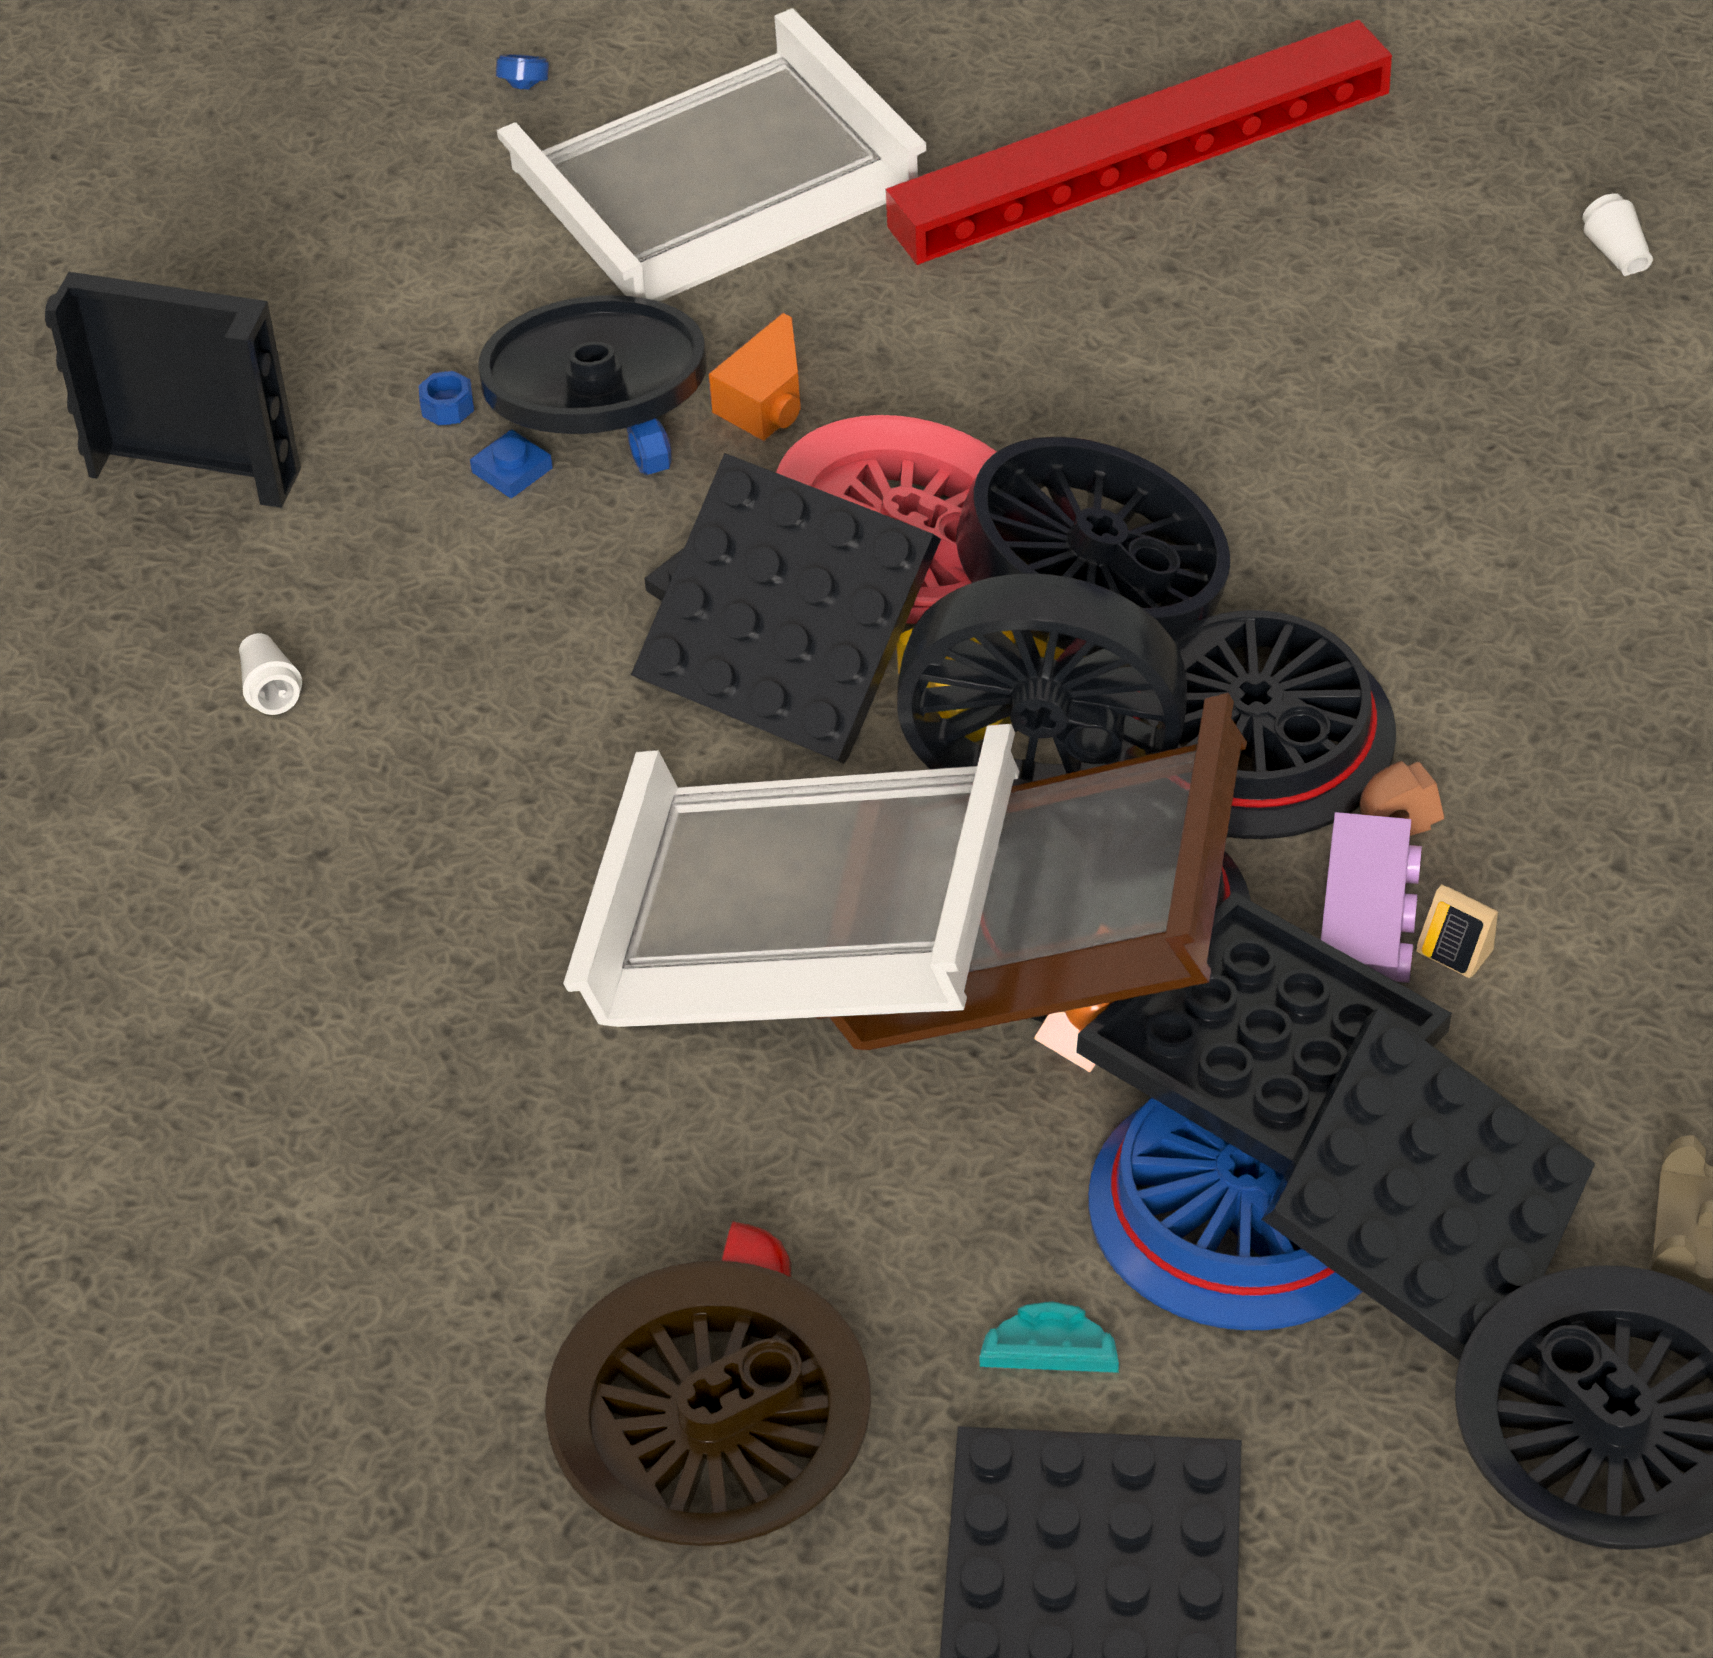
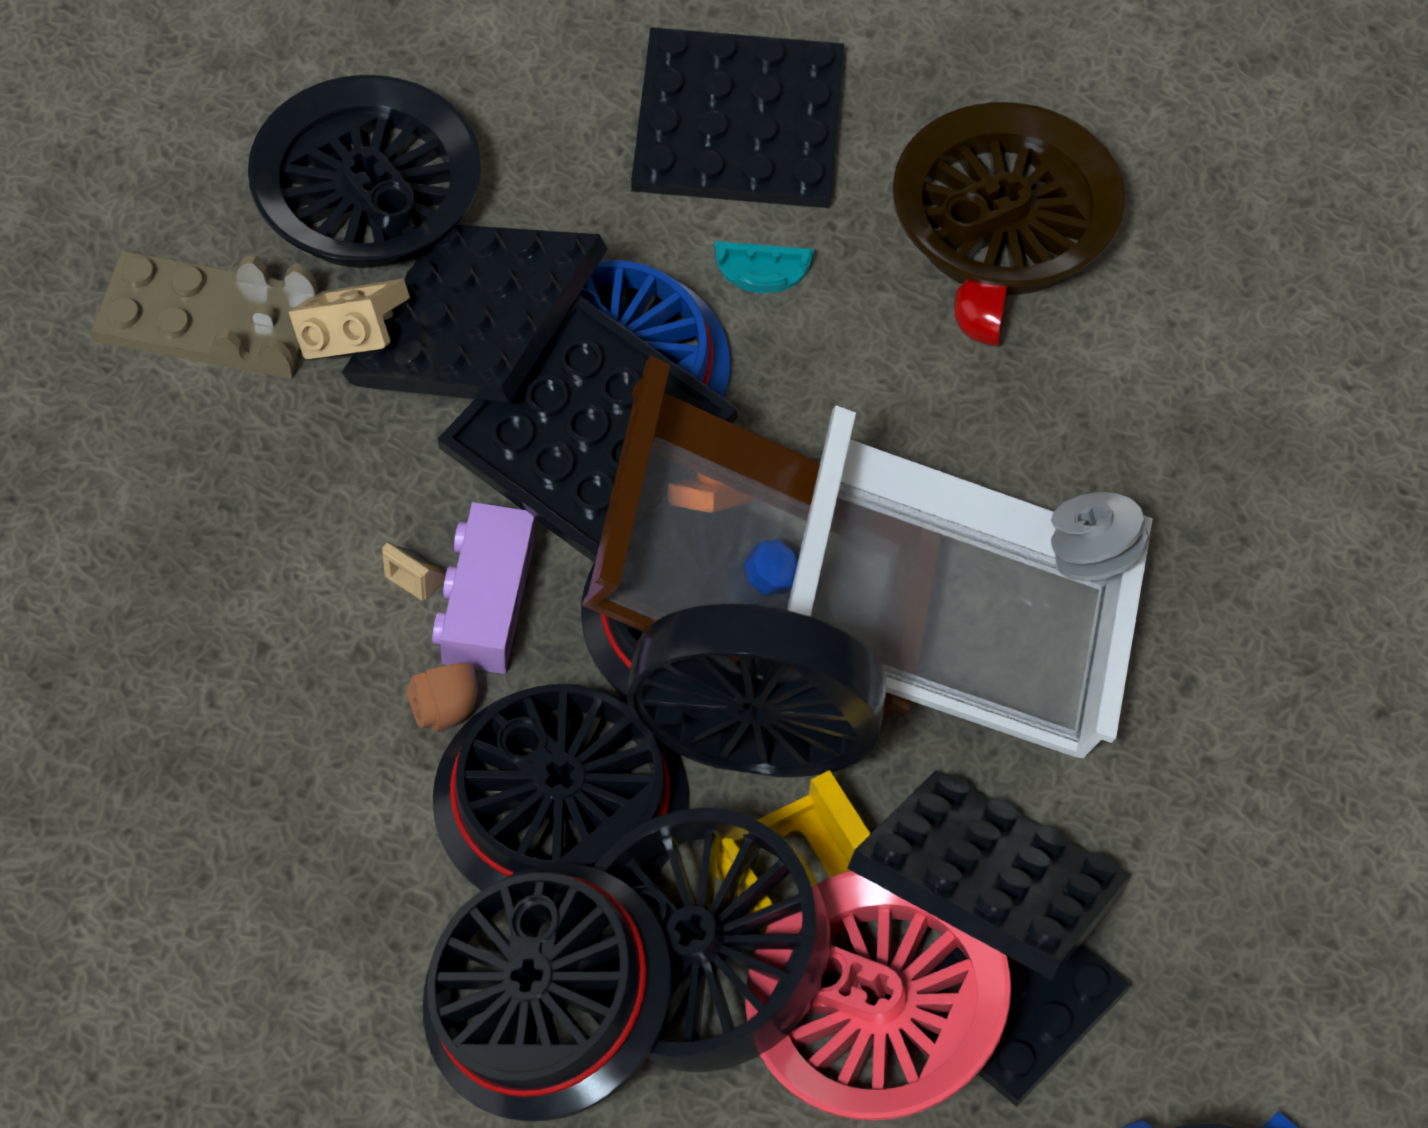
camera: 175 degrees right, 10 degrees up
none -> tan bracket [288,279,410,359]
none -> black piece [422,863,673,1122]
none -> blue tile [743,539,798,596]
none -> light grey piece [1051,492,1149,581]

